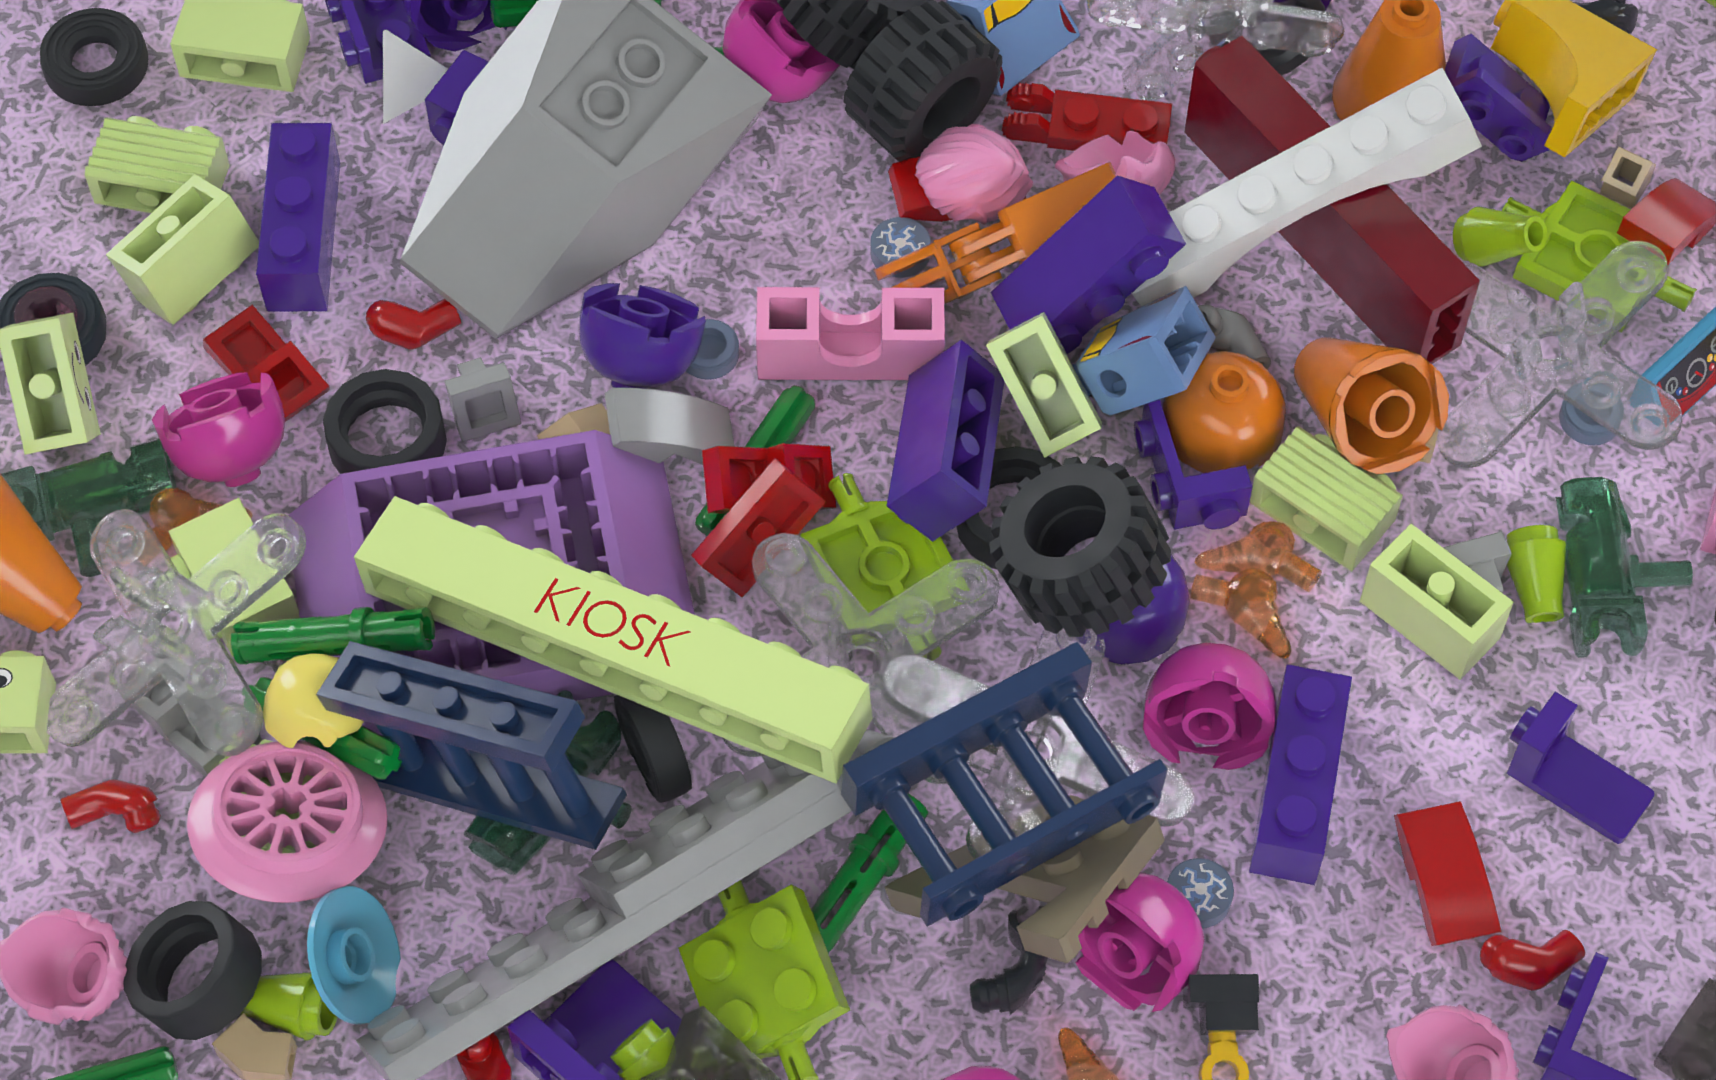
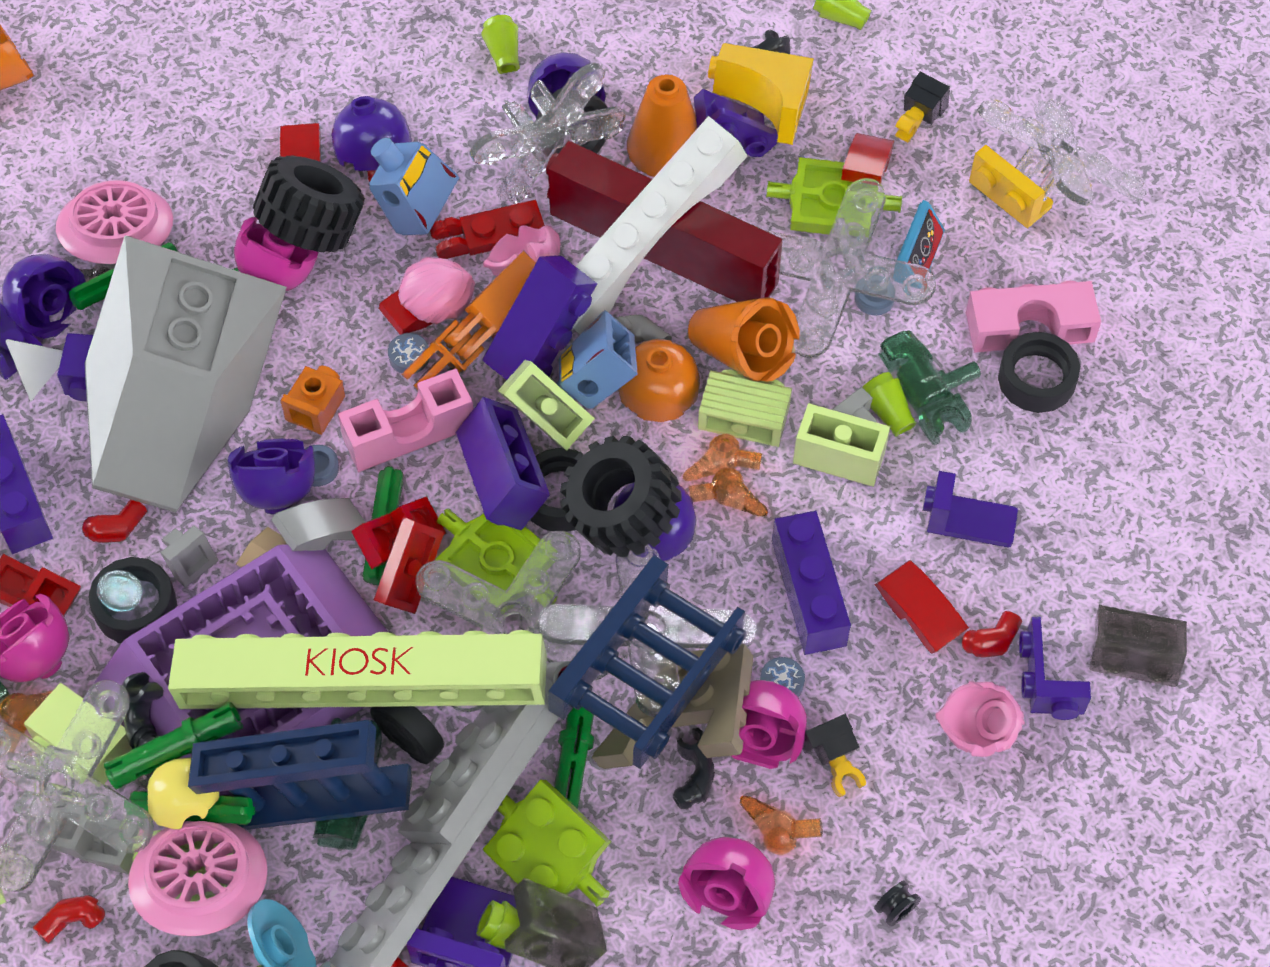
camera: 25 degrees left, 0 degrees up
black tyre [843,0,1003,162] -> none
dark purple bracket [1134,399,1253,530] -> none
dark pink cylinder [1143,643,1276,770] -> none
lime cone [1453,206,1547,267] -> none
tan piece [1600,146,1656,208] -> none
none -> clear light blue piece [97,570,143,612]
none -> black piece [122,672,164,749]
none -> orange brick [280,365,345,435]

